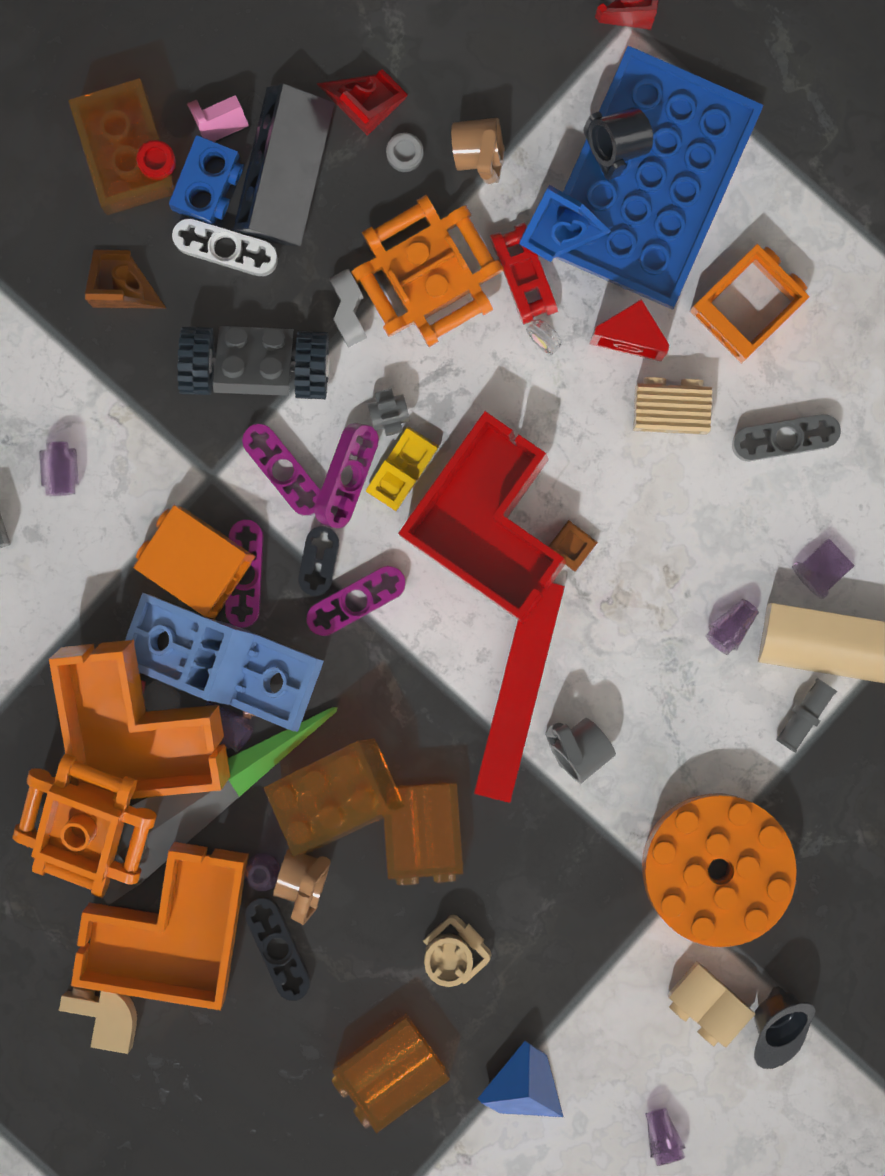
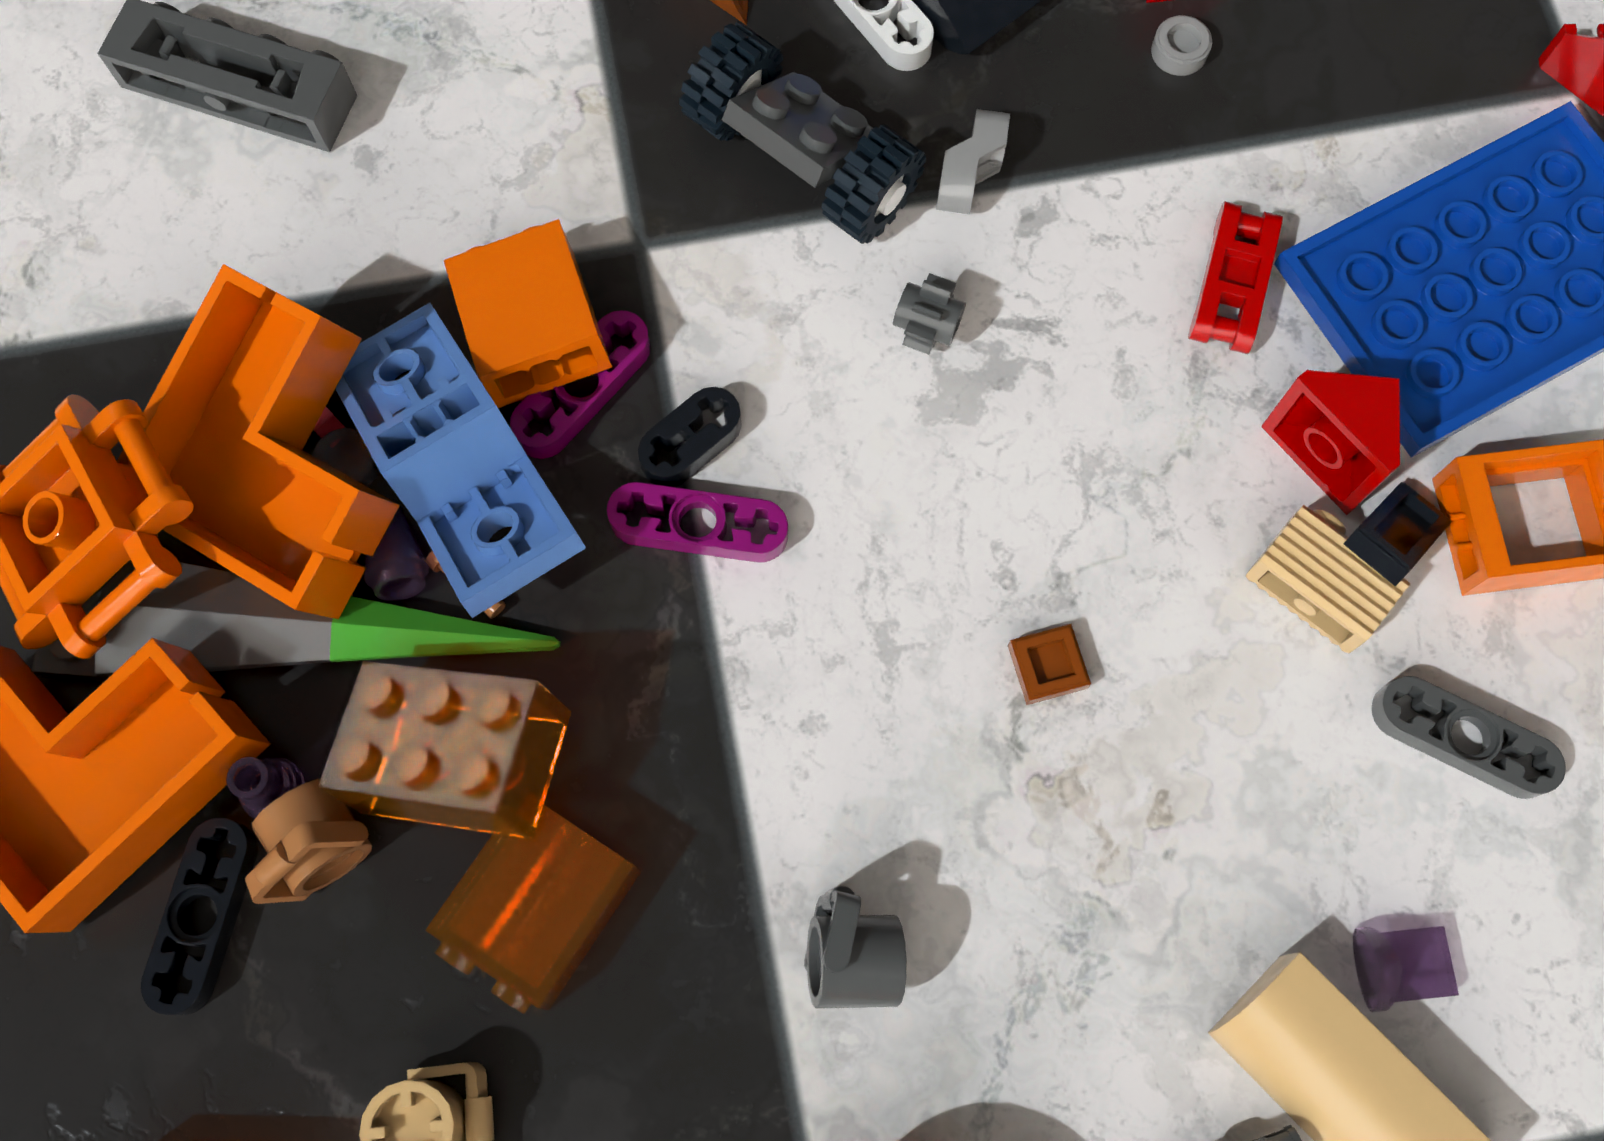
camera: 35 degrees right, 15 degrees down
clear purple brick [39,442,79,496] -> none
magenta beam [242,424,321,516] -> none
magenta beam [315,422,379,528] -> none
orange brick [351,195,504,347] -> none
yellow slope [366,426,440,511] -> none
red piece [398,411,566,624] -> none
medium nougat piece [451,118,505,184] -> none
red tile [474,583,565,803] -> none
blue slope [519,185,611,262] -> none
clear tile [526,319,562,355] -> none
black piece [583,107,653,181] -> none
clear purple cone [706,599,759,655] -> none
none -> black tile [1343,482,1452,586]

